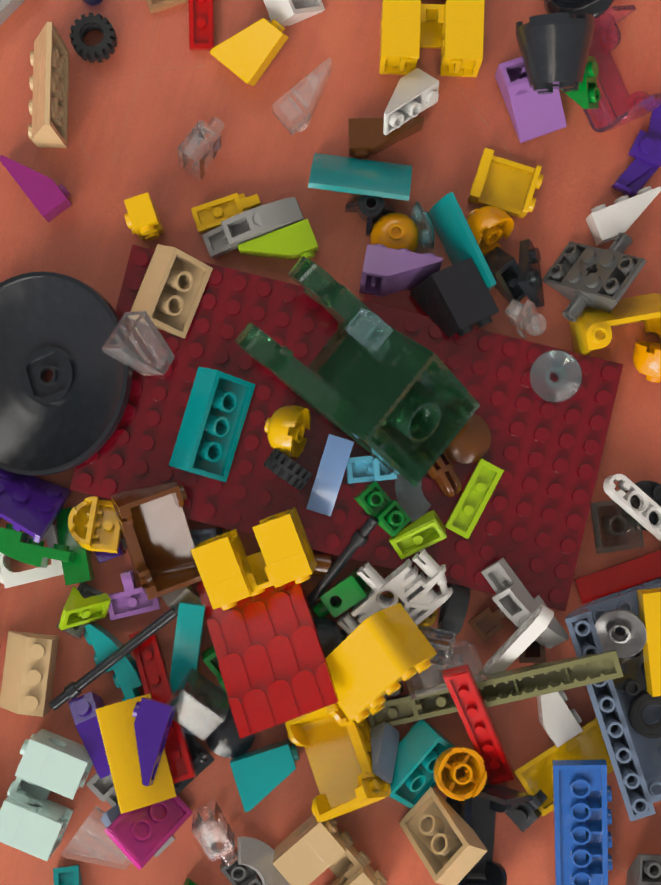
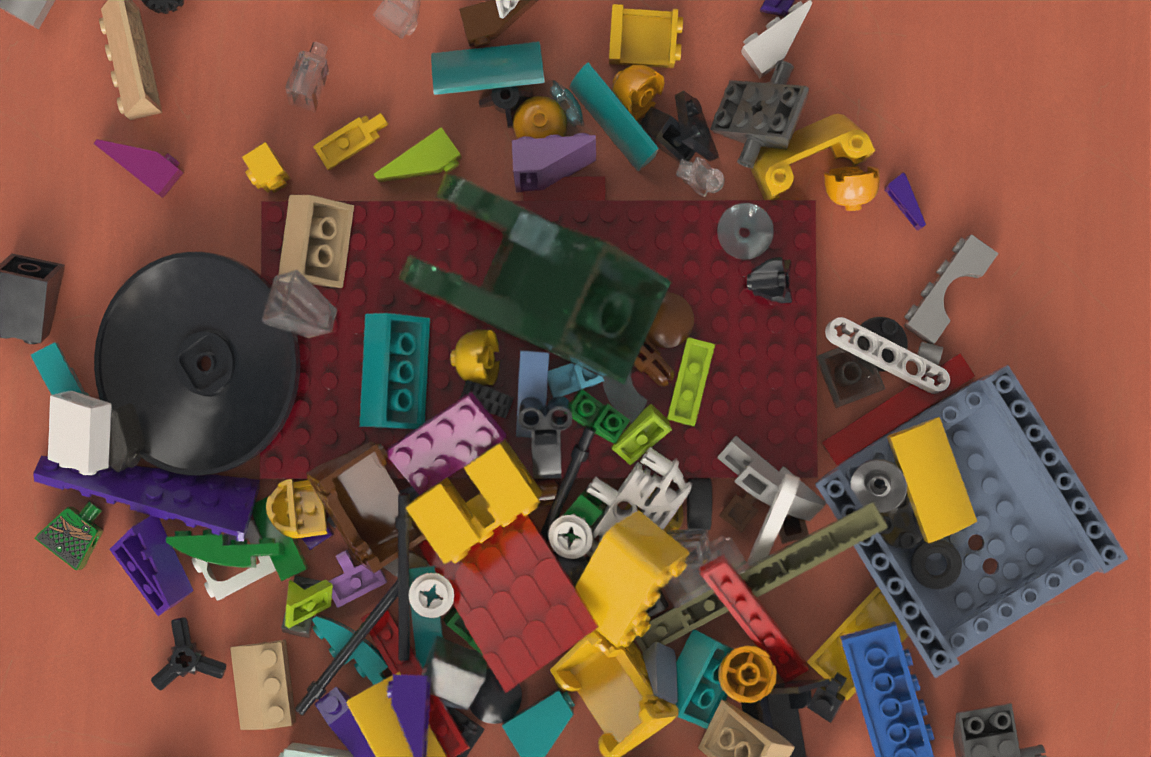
camera: 10 degrees left, 0 degrees up
light grey slope [202,197,305,259] -> none
black slope [410,257,499,338] -> none
white slope [534,663,583,748] -> none
none -> plate [386,392,506,495]
none -> black bar [395,493,412,661]
none -> white gear [409,573,454,618]
none -> black piece [518,396,572,479]
none -> white gear [549,514,594,559]
none -> black brick [747,257,793,303]

